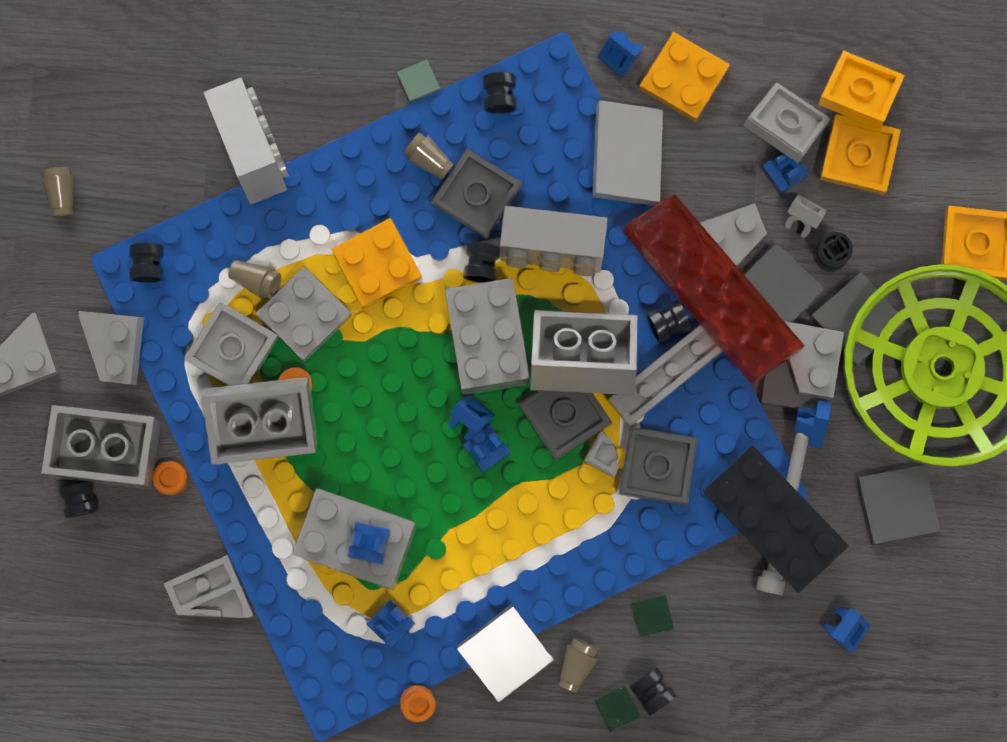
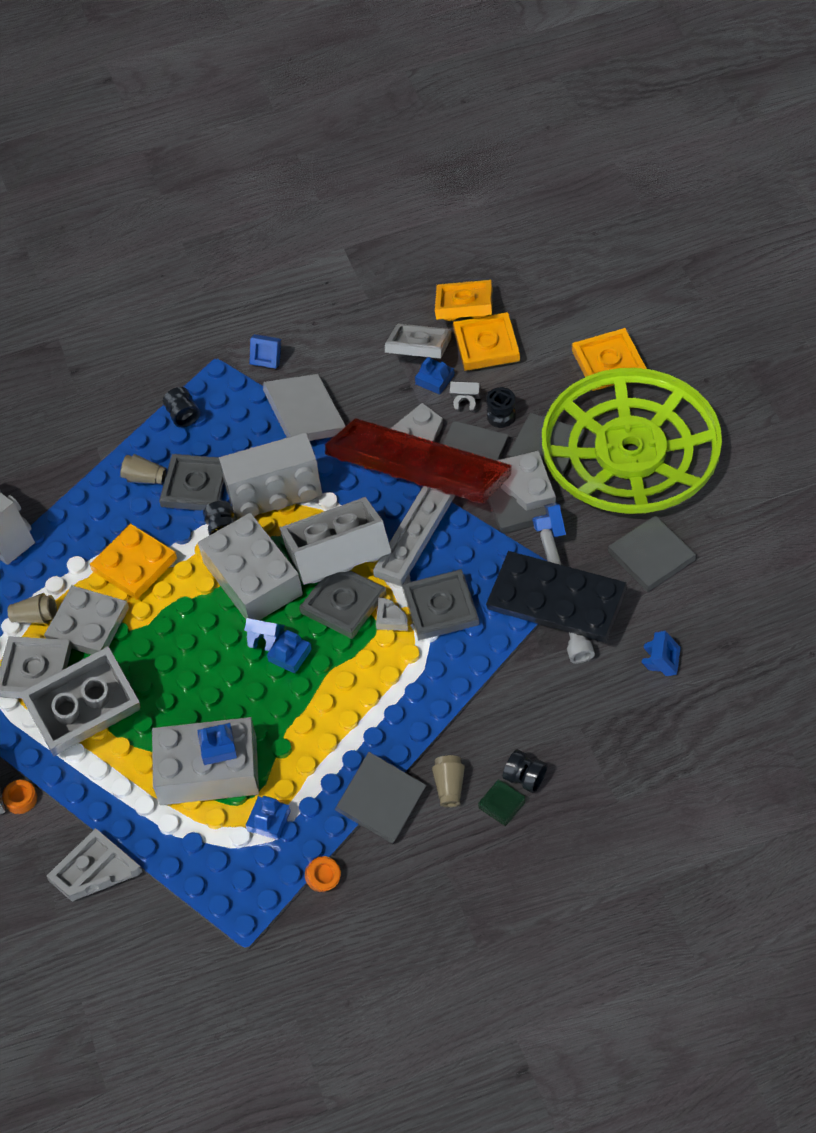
camera: 20 degrees left, 25 degrees down
sand green tile [397,60,440,104] -> none
clear green tile [632,595,674,637] -> none
light orange plate [639,32,730,122] -> none
black wheel [646,300,692,344] -> none

